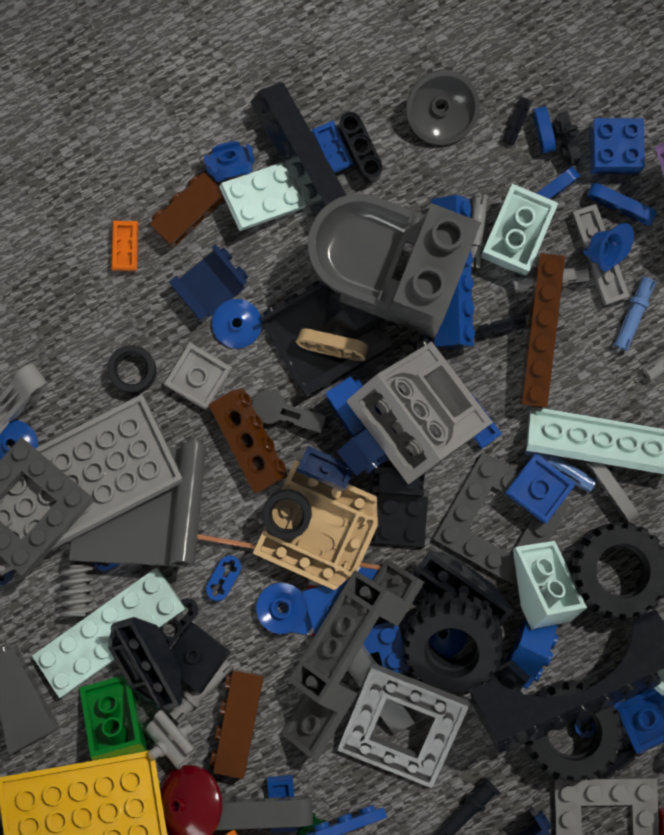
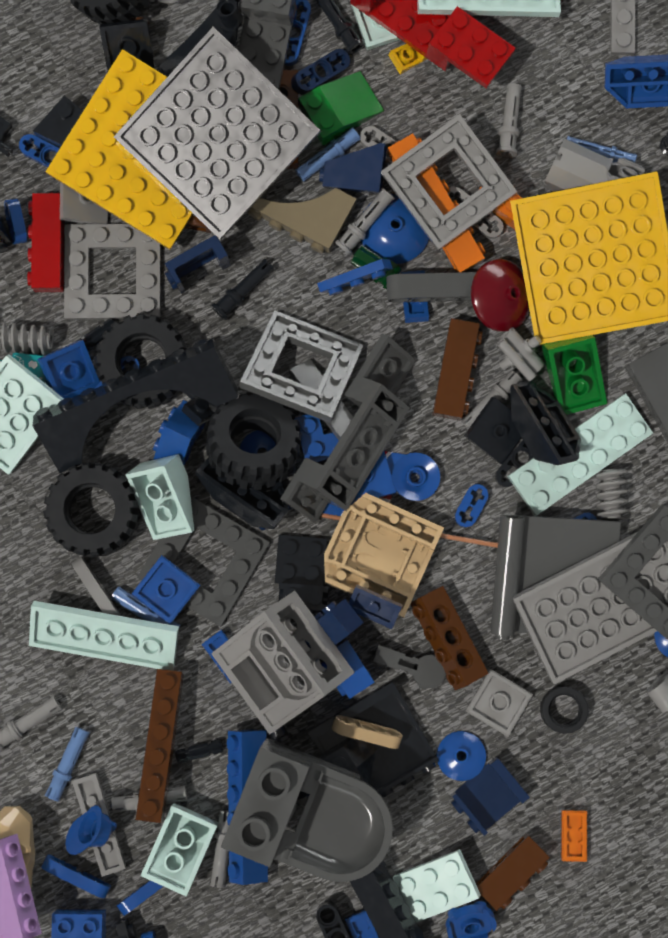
camera: 175 degrees left, 0 degrees up
black tyre [263,489,312,540] -> none

